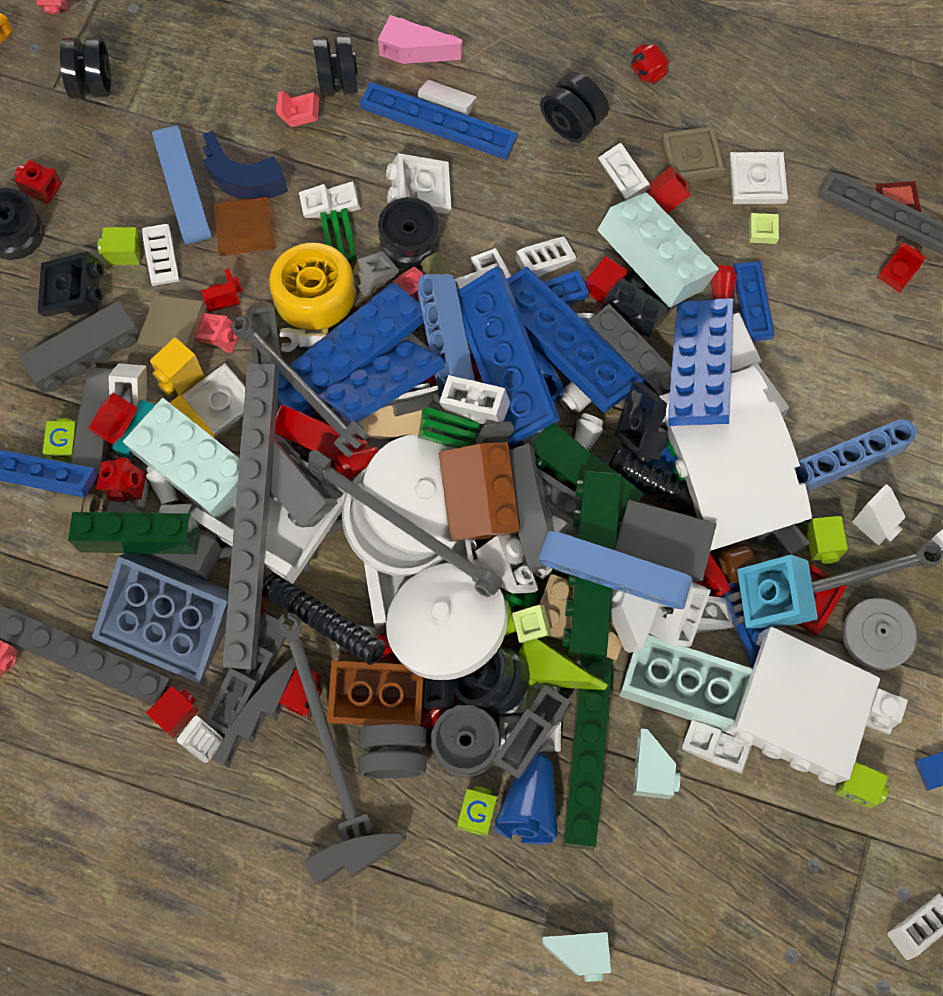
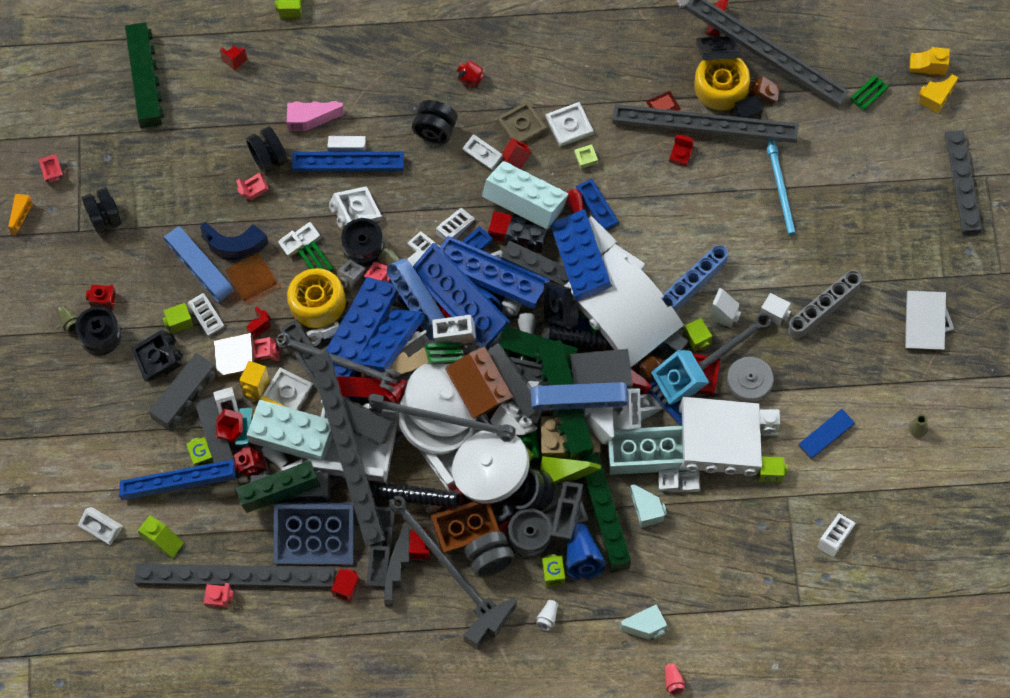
camera: 20 degrees left, 5 degrees down
white slope [177,715,223,763] -> none
dark grey tile [475,421,514,444] -> none
yellowish green plate [512,605,551,643] -> none
none -> white cone [536,600,558,631]

